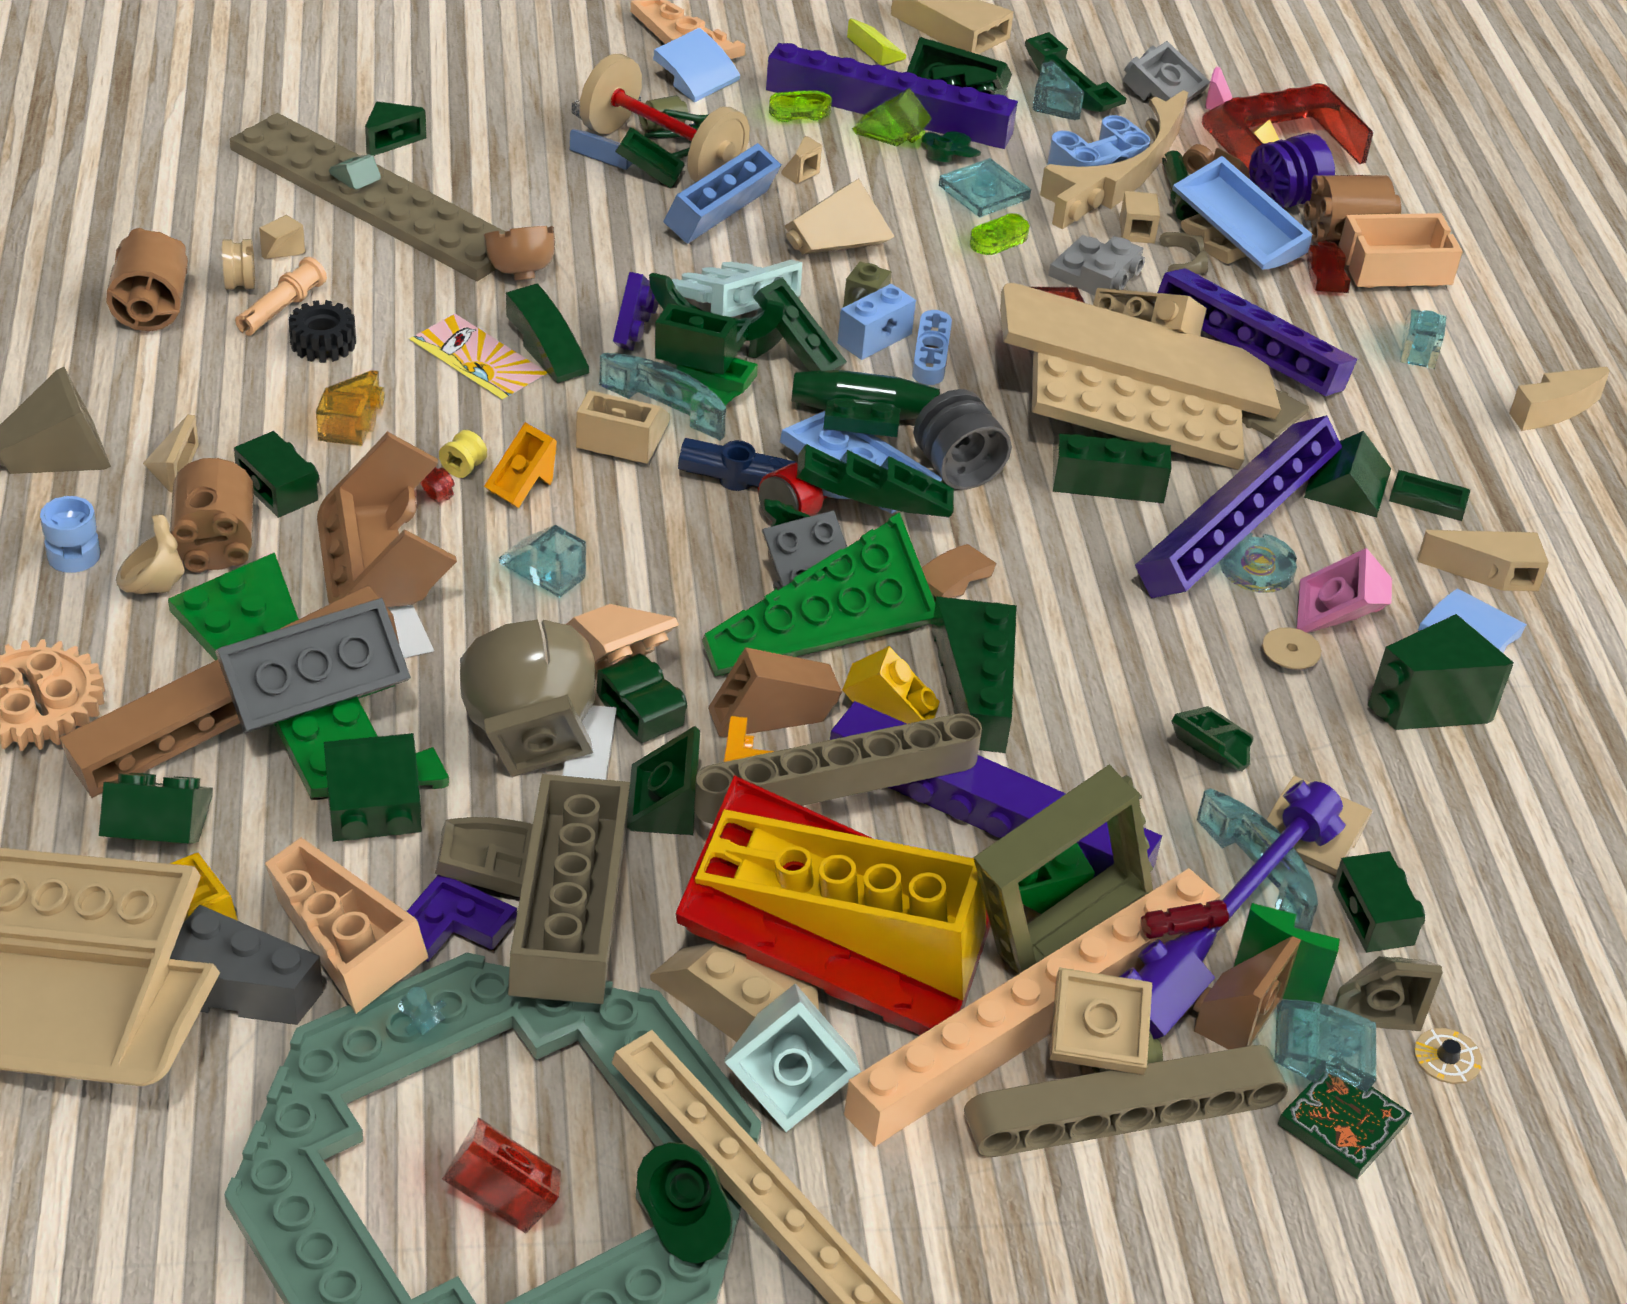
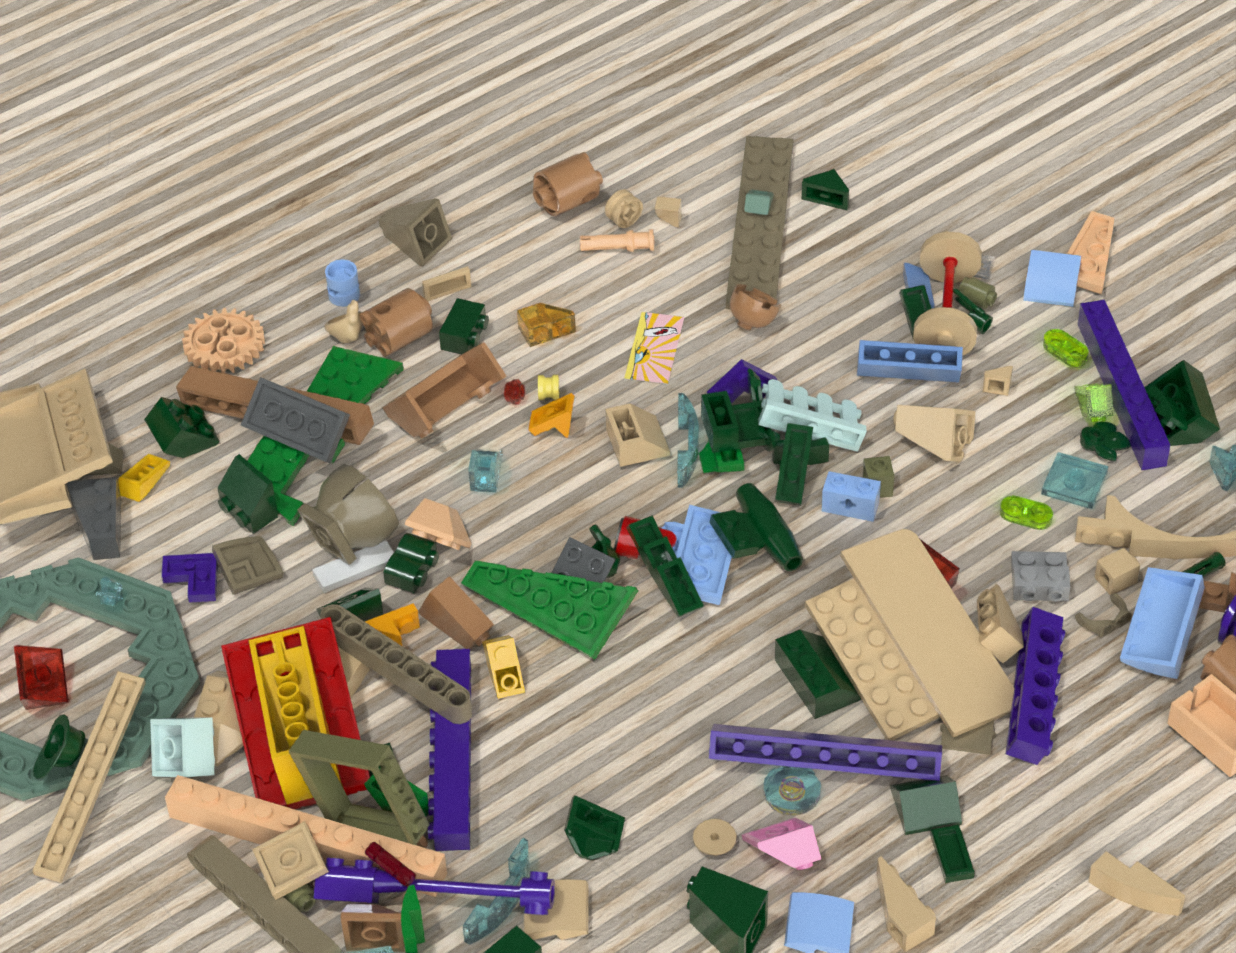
camera: 65 degrees right, 5 degrees up
light nougat wedge [265,837,429,1014] -> none
black tyre [289,300,356,363] -> none
white sticker [387,605,434,658] -> none
dark green slope [506,283,589,383] -> none
dark tan brick [508,774,630,1004] -> none
dark blue piece [678,438,795,491] -> none
neon yellow slope [847,18,906,66] -> none
light blue beam [912,310,952,385] -> none
flat silver wheel [913,389,1012,490] -> none
medium nougat slope [922,544,997,598] -> none
dark green wedge [931,596,1017,753] -> none
light blue beam [1047,115,1150,167] -> none
medium nougat tile [1183,144,1214,174] -> none
clear red slope [1306,241,1351,293] -> none
clear light blue slope [1400,309,1446,369] -> none

